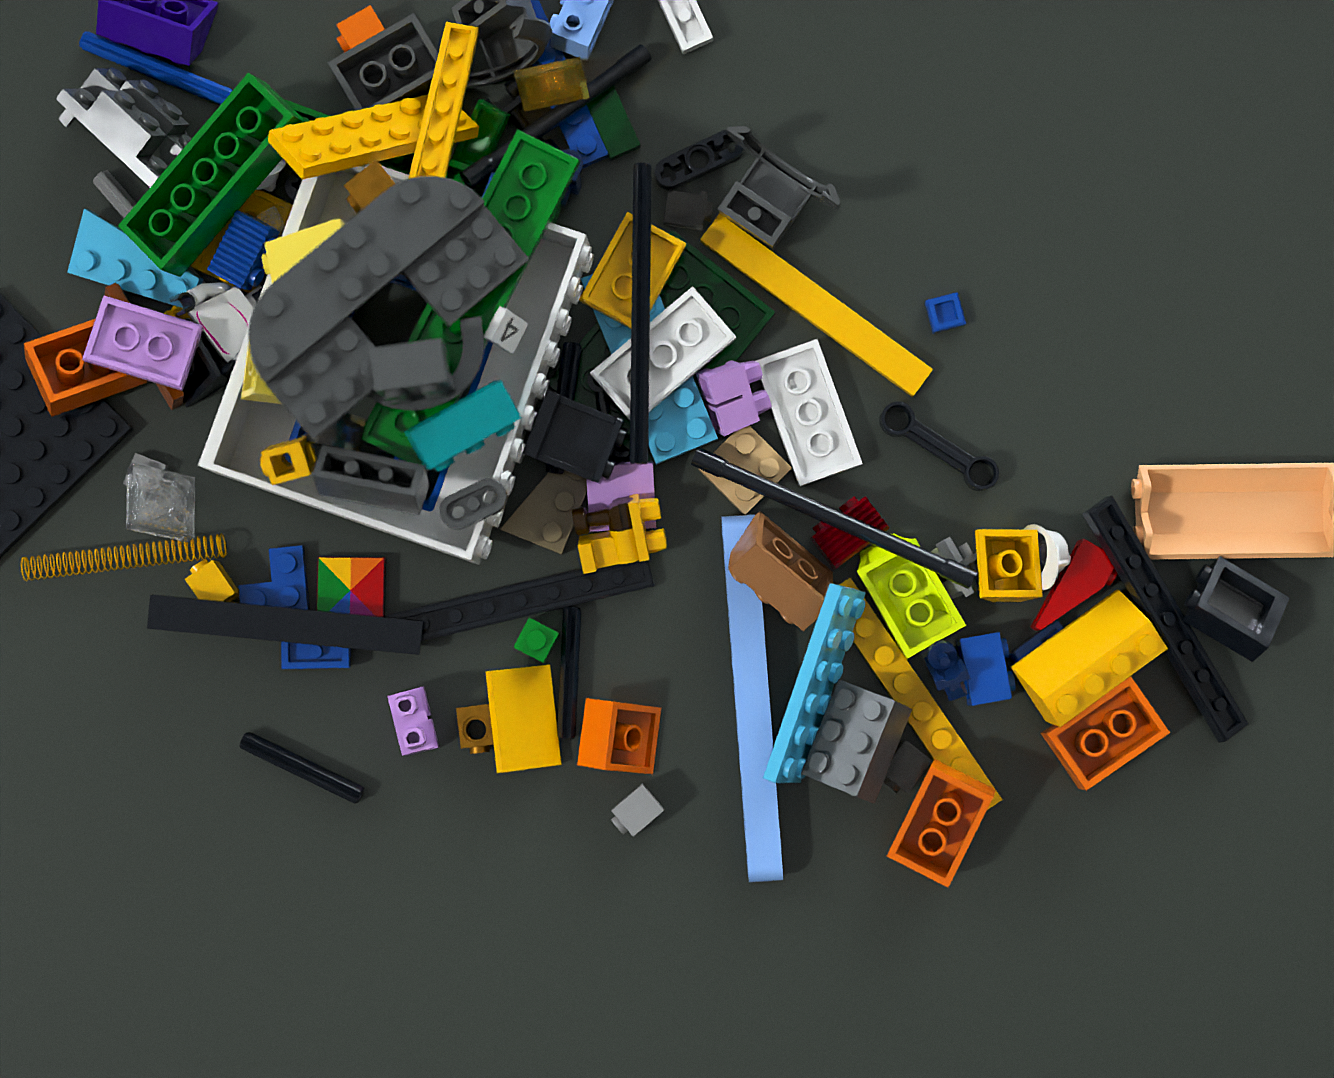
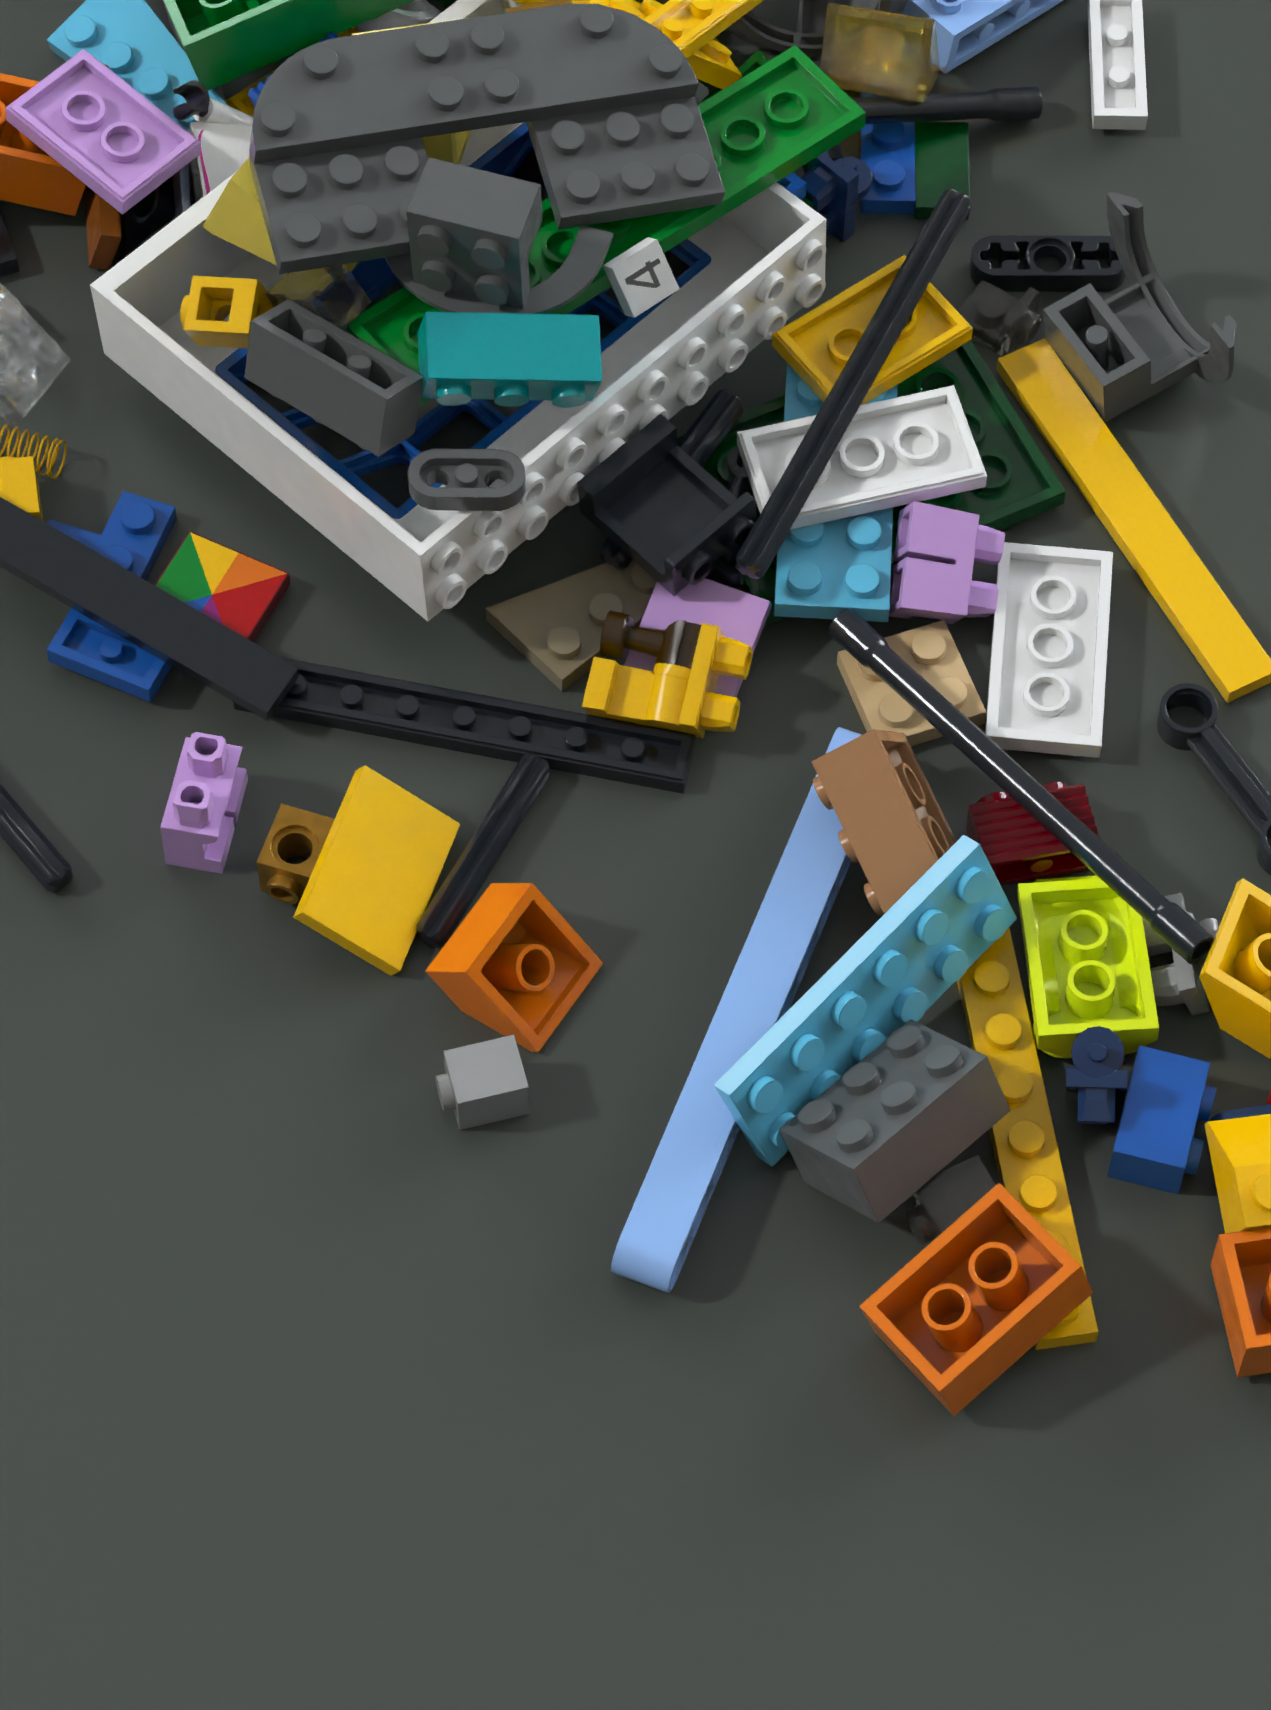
camera: 25 degrees right, 25 degrees down
green brick [513,618,561,664] -> none

